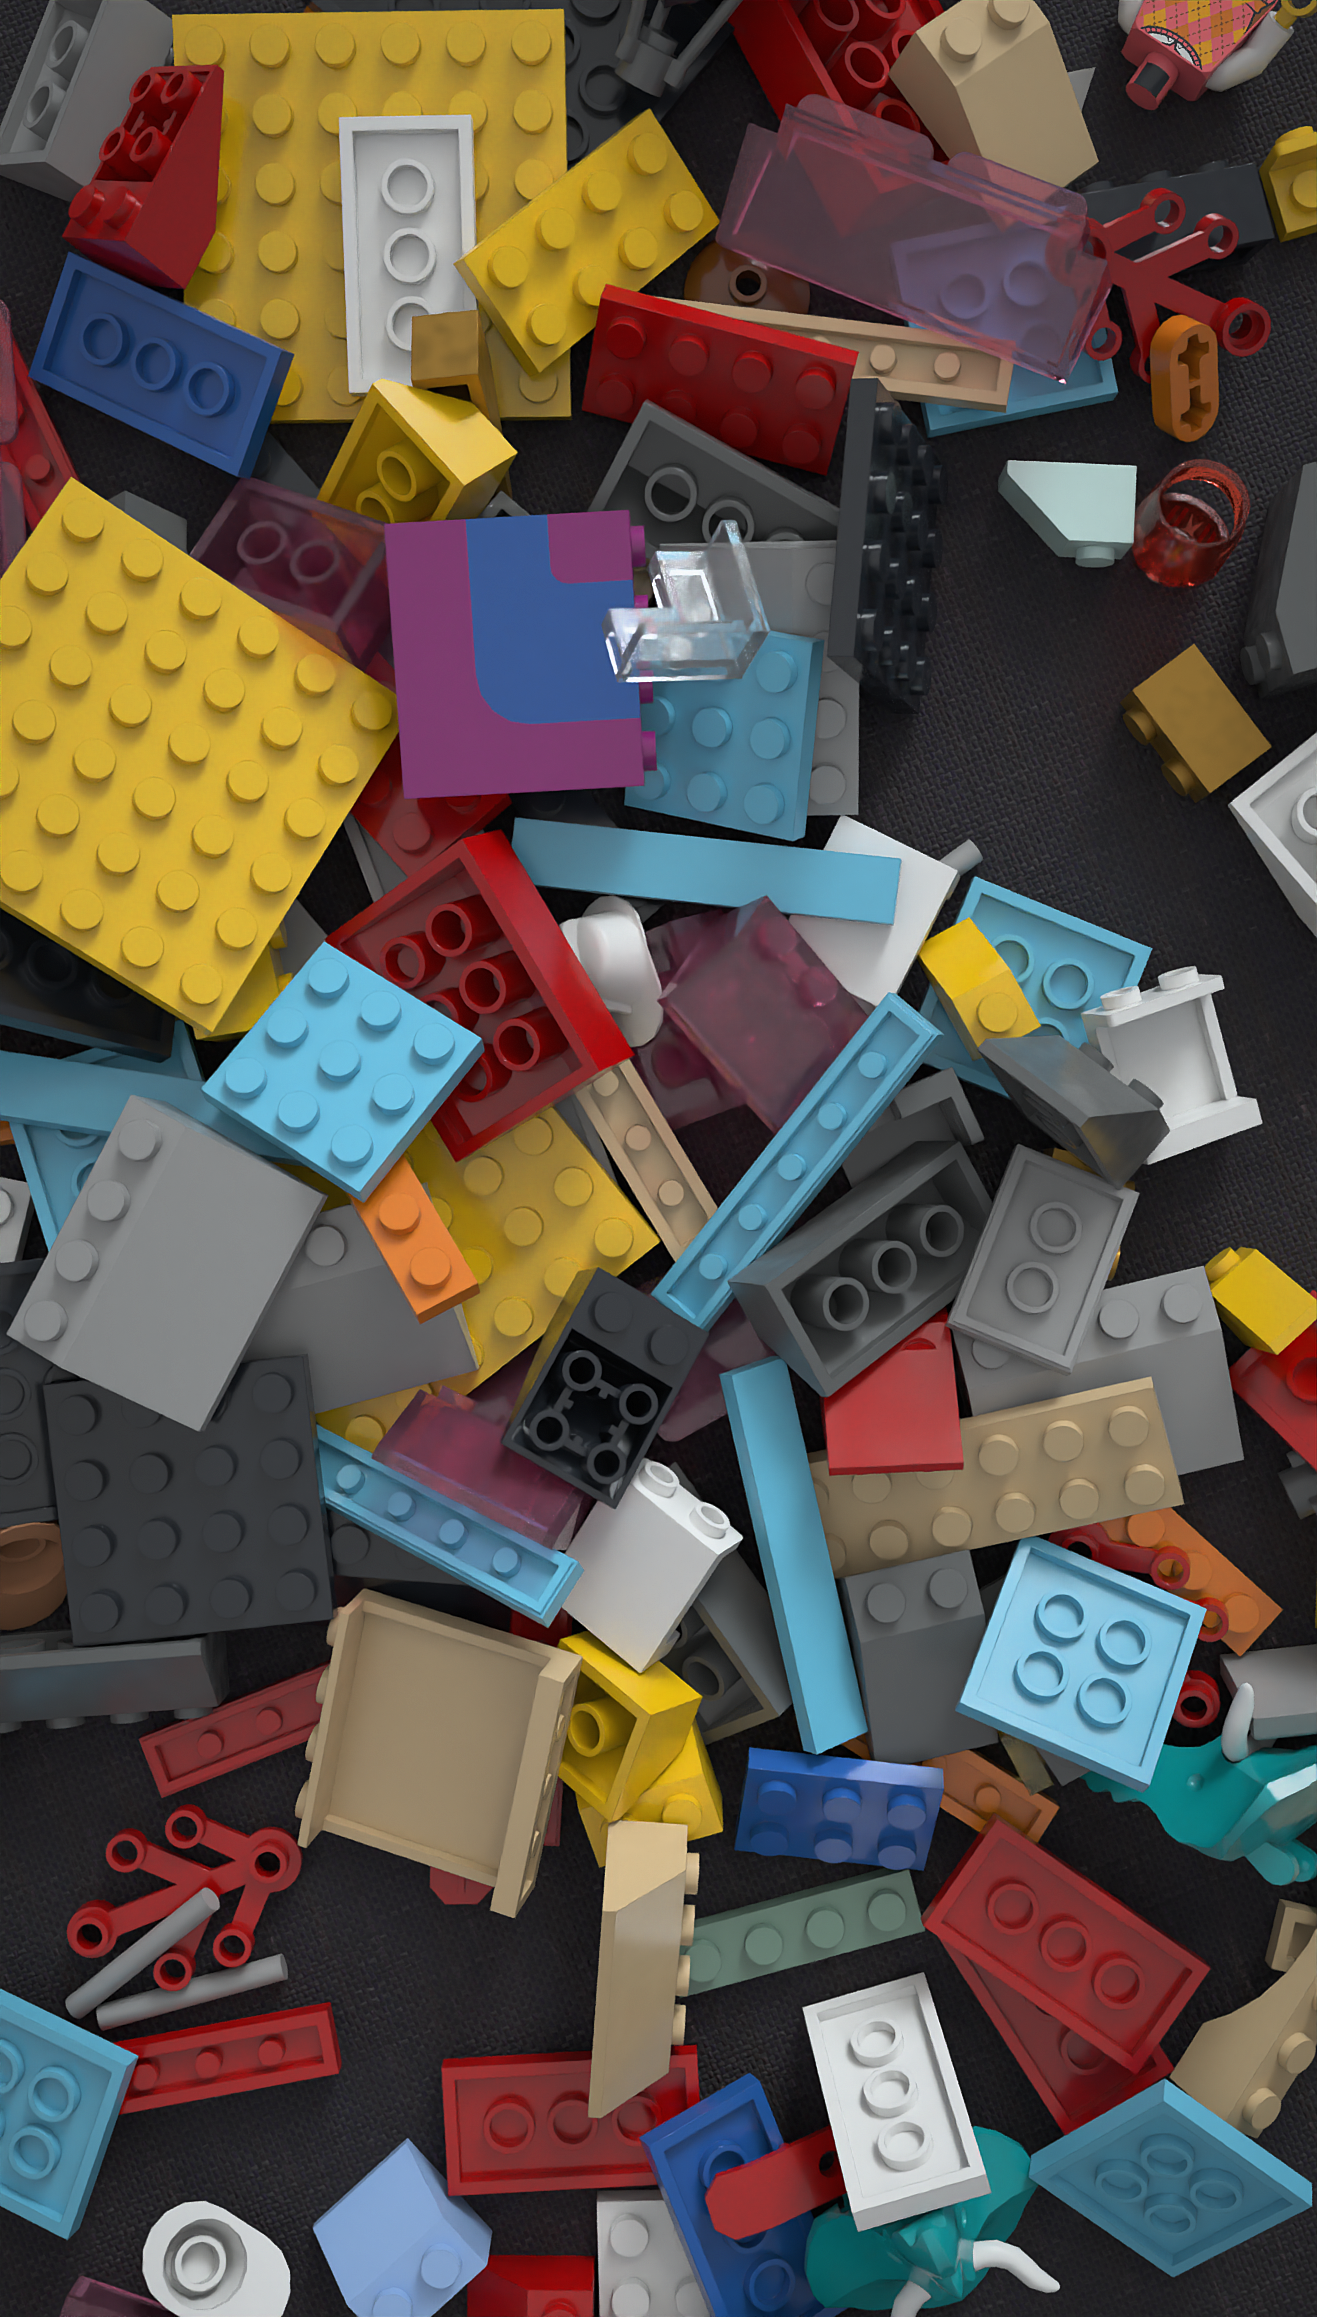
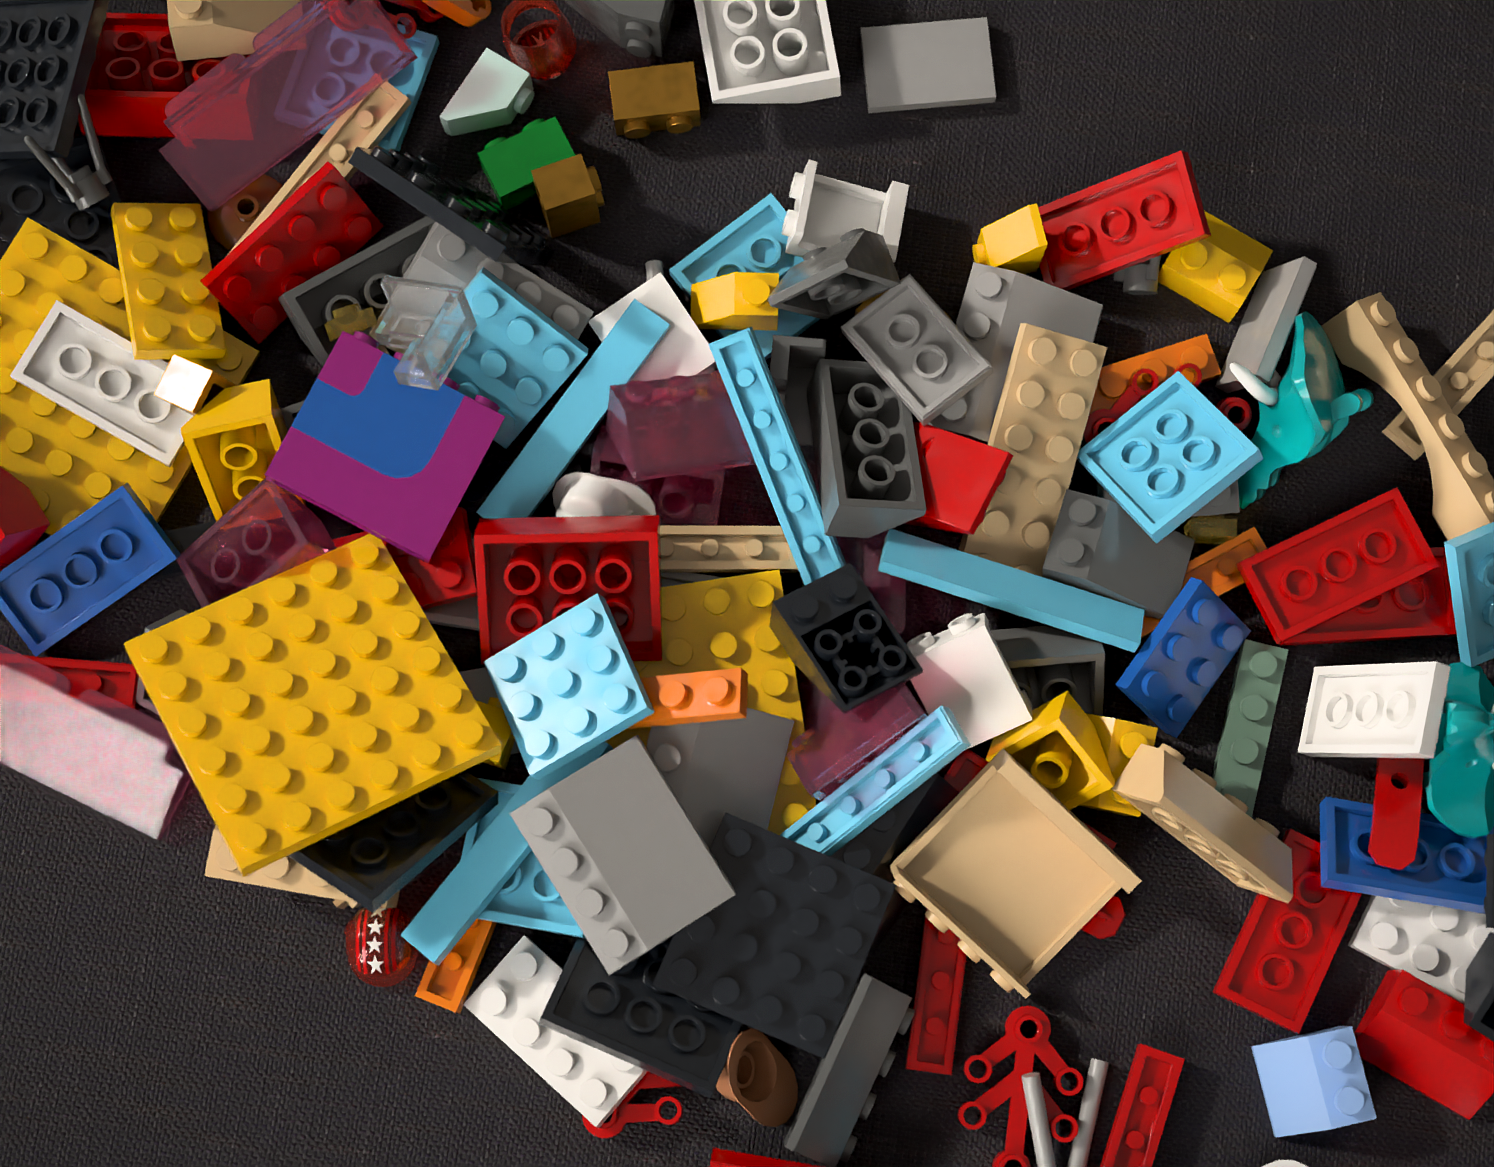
camera: 60 degrees left, 10 degrees down
none -> clear yellow plate [324,303,378,341]
none -> green brick [478,116,575,210]
none -> pearl gold brick [531,154,605,238]

